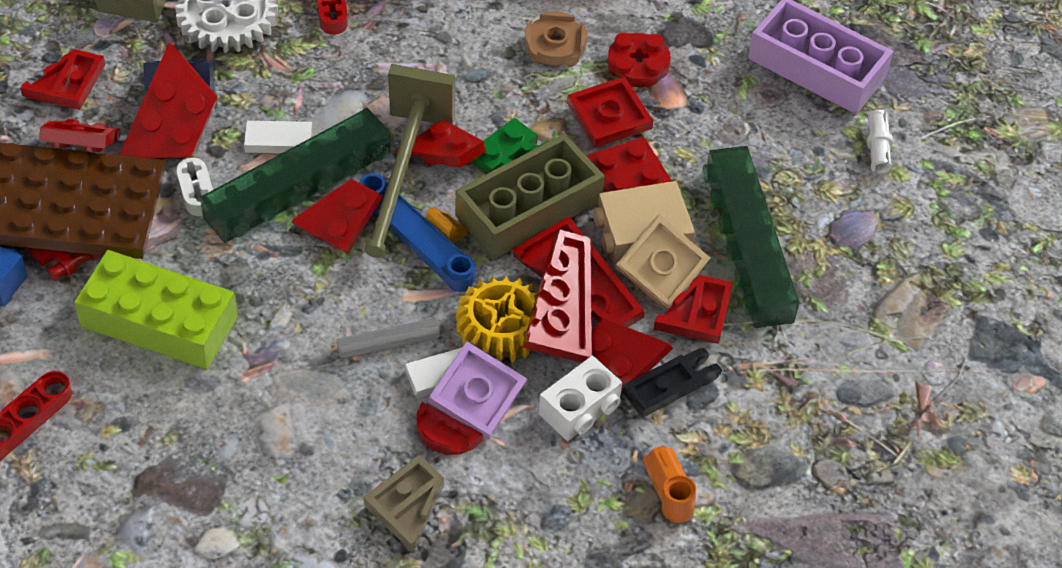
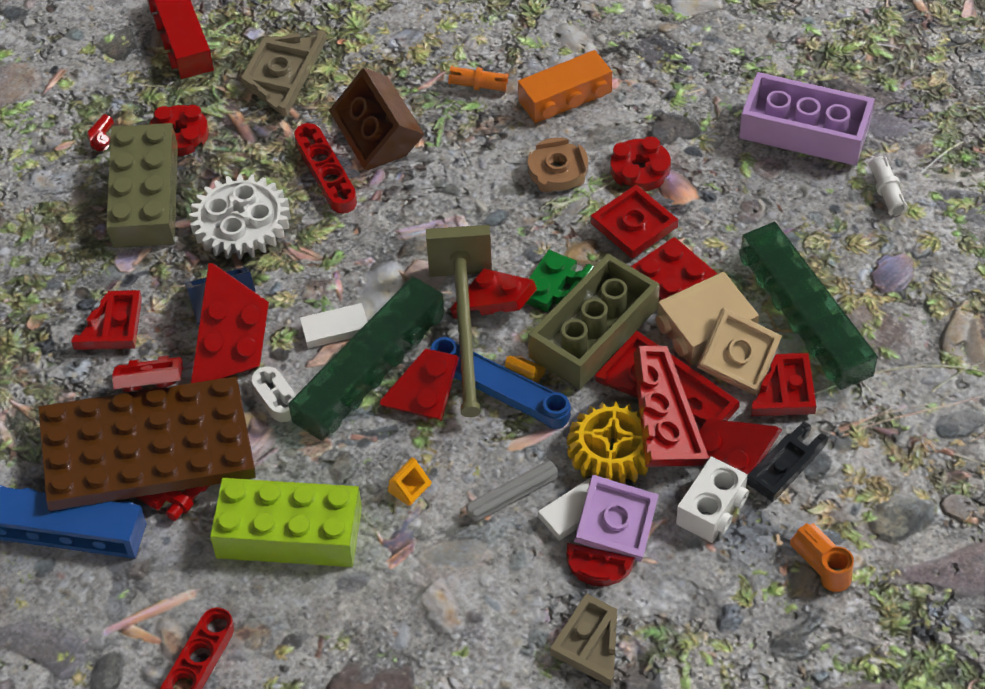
camera: 10 degrees left, 0 degrees up
none -> light orange slope [388,457,432,506]

